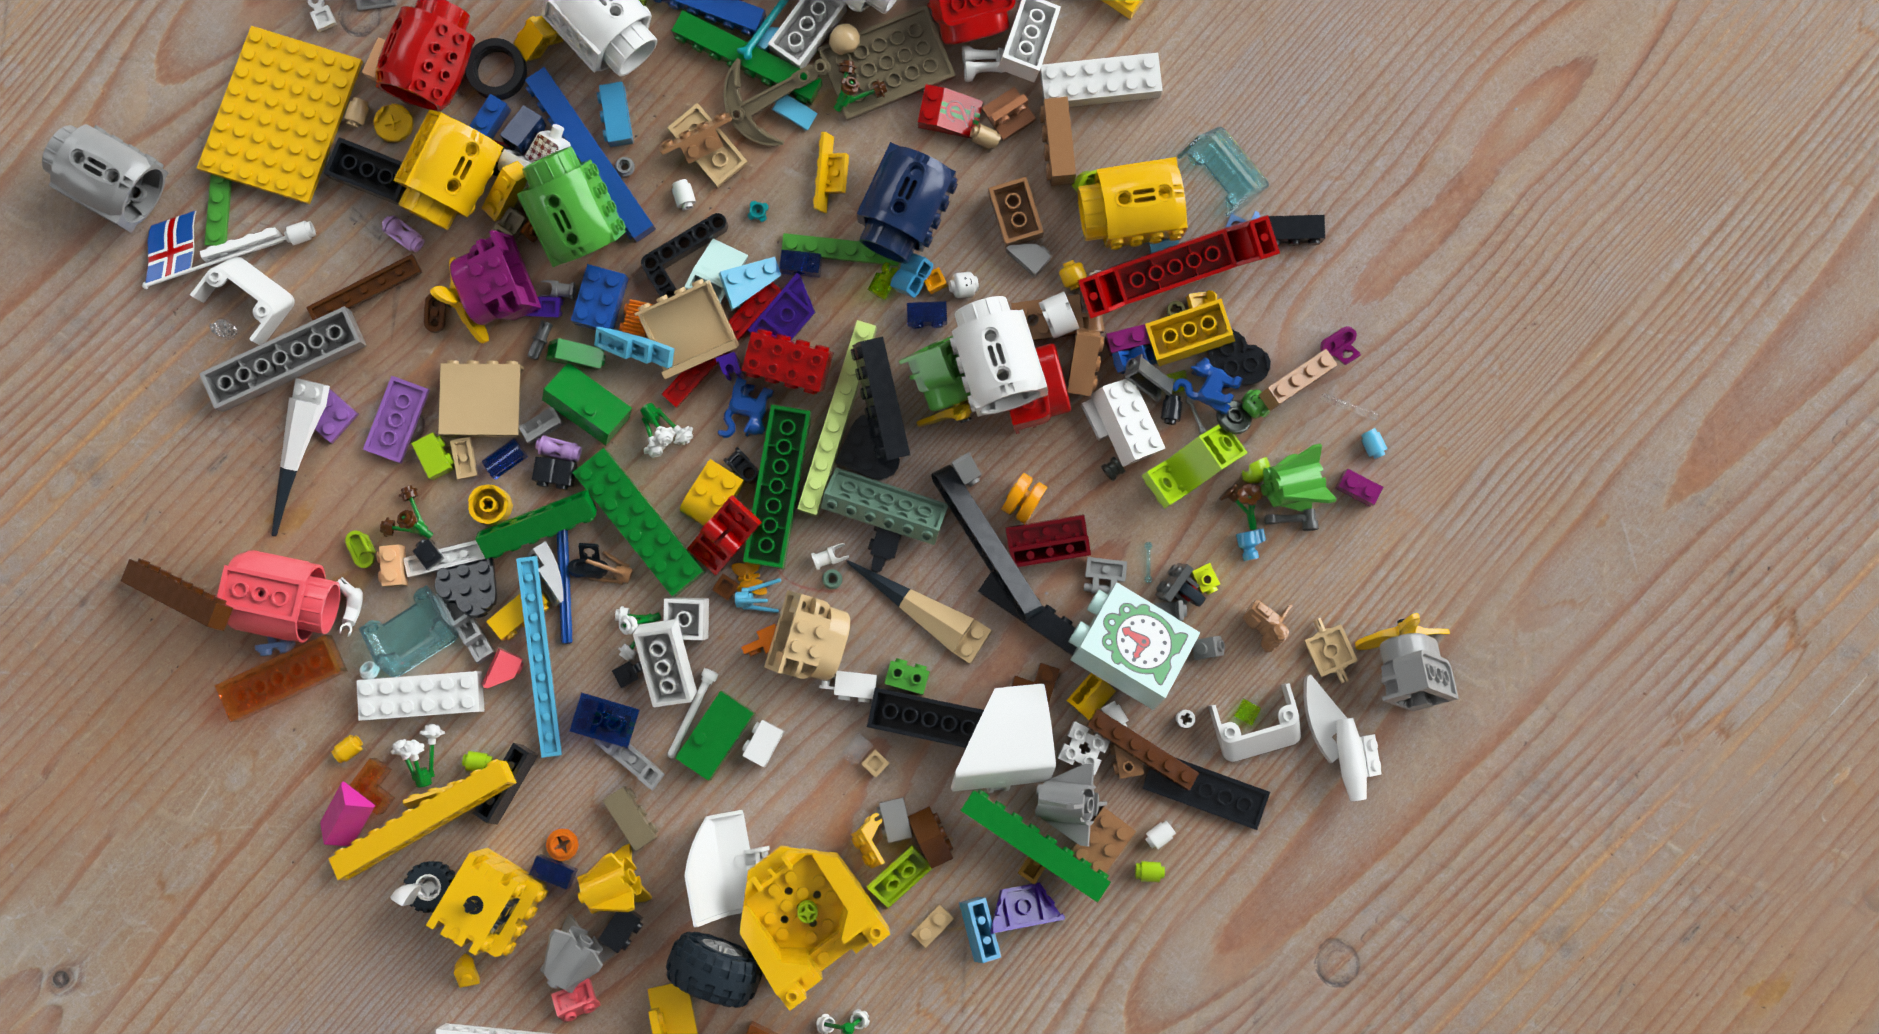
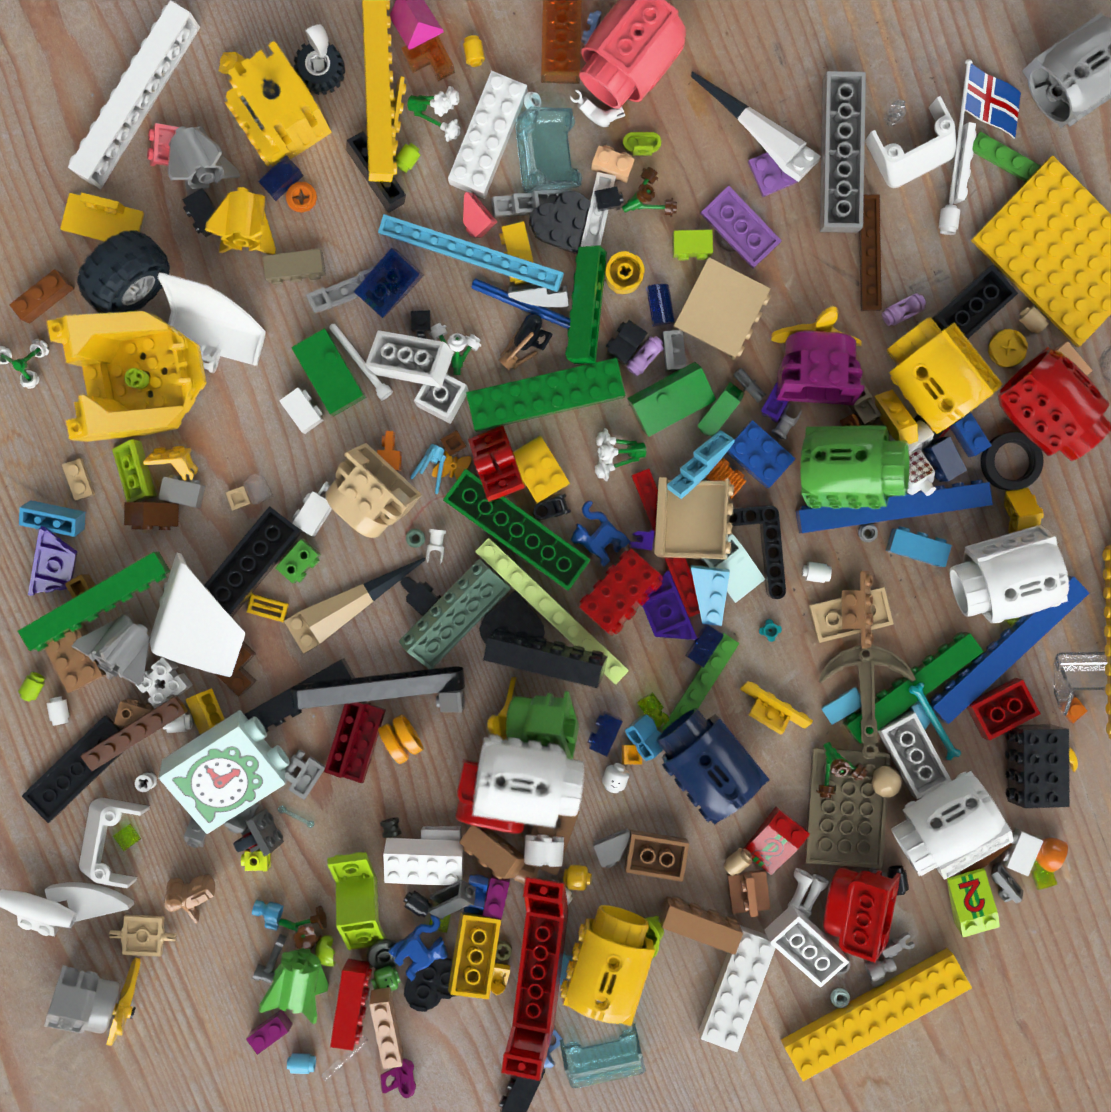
camera: 105 degrees right, 5 degrees up
reddish brown plate [424,294,446,333] -> none
tan plate [450,437,478,480] -> none
light grey hinge [1186,397,1207,434] -> none
none -> yellow tile [246,594,289,622]
none -> red brick [330,959,373,1051]

